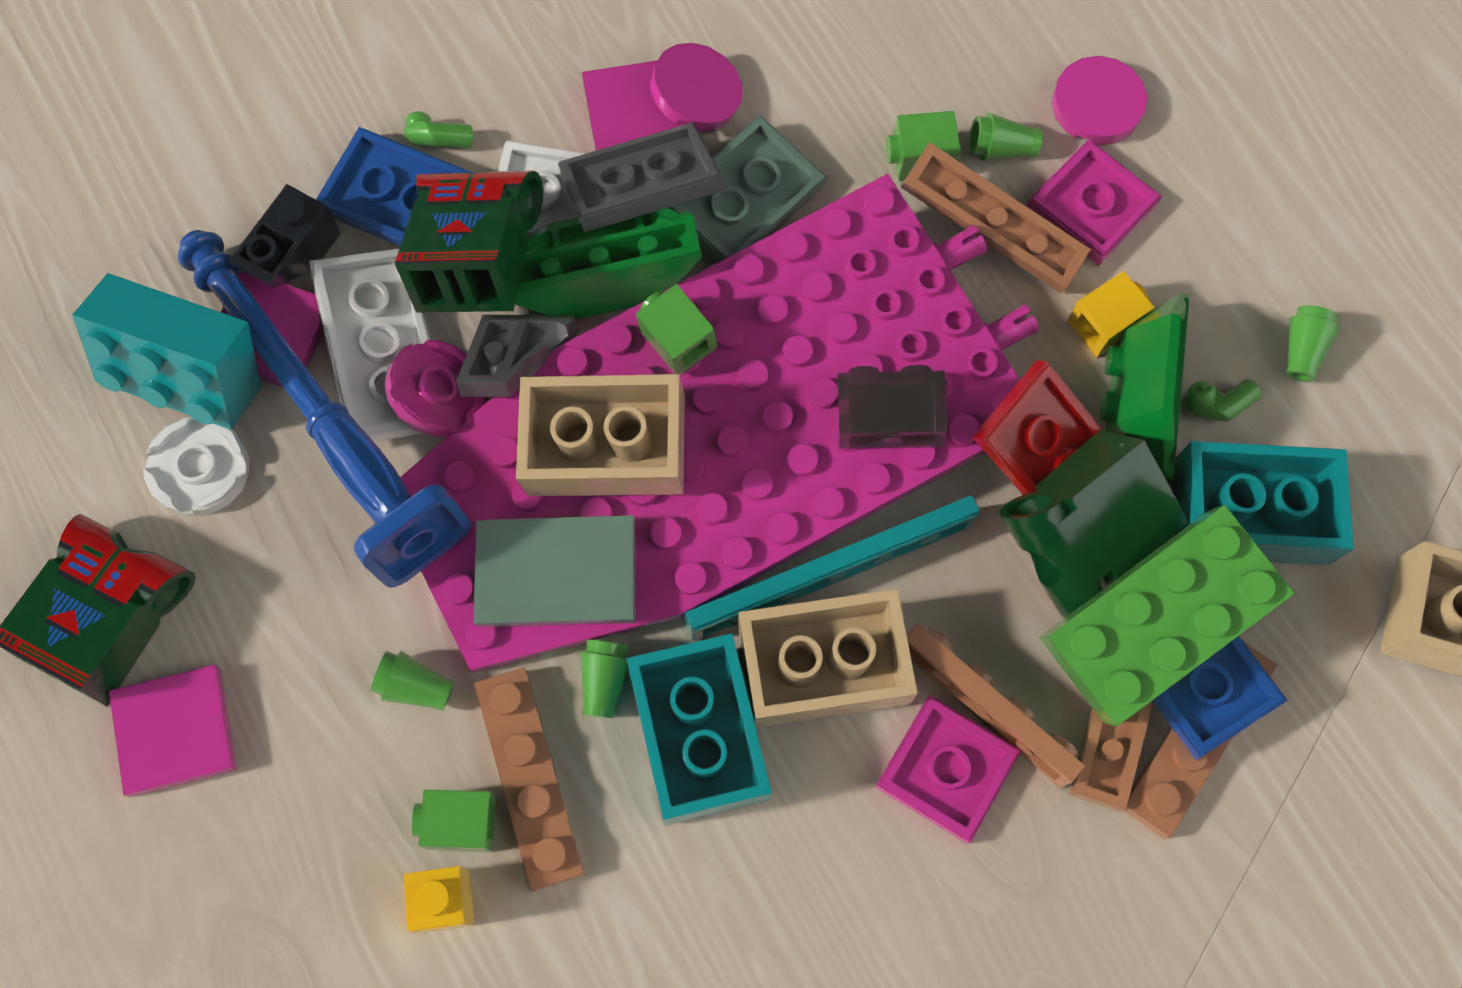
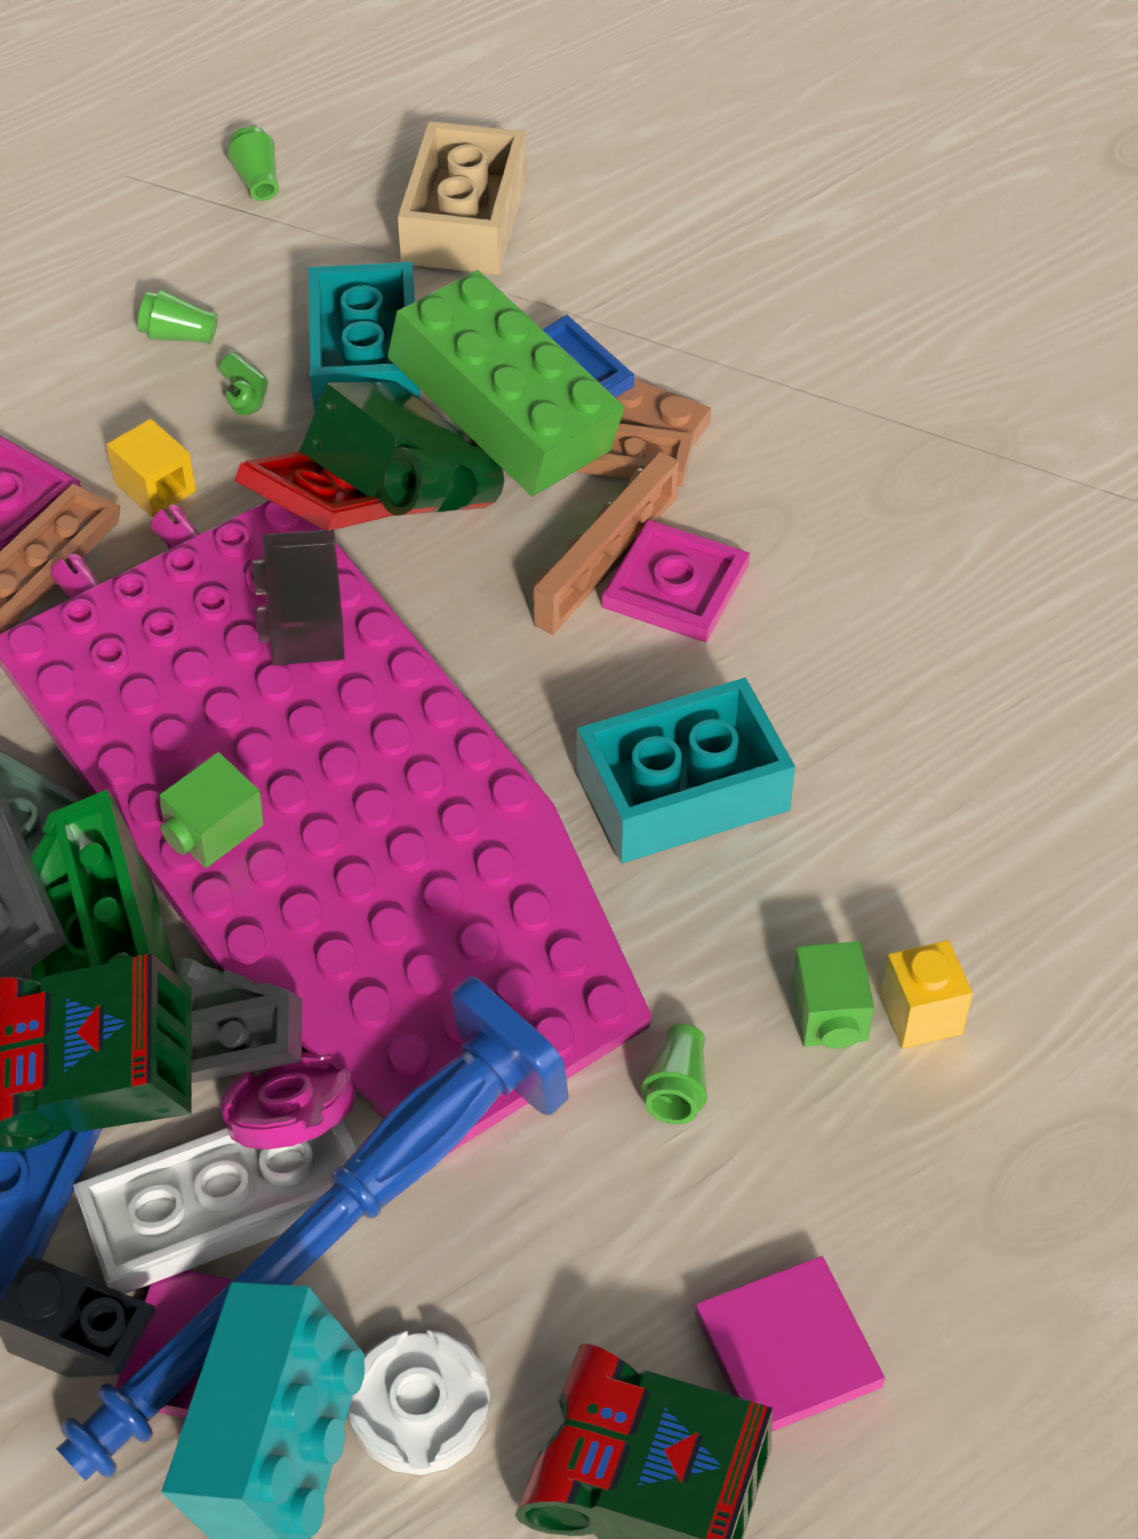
camera: 95 degrees left, 20 degrees down
sand green tile [474,515,636,627] -> none
nougat plate [474,667,585,892] -> none
tan brick [516,374,685,496] -> none
bright green cone [580,640,629,718] -> none
teal tile [685,495,980,641] -> none
tan brick [738,589,918,728] -> none
green wedge [1100,292,1191,485] -> none

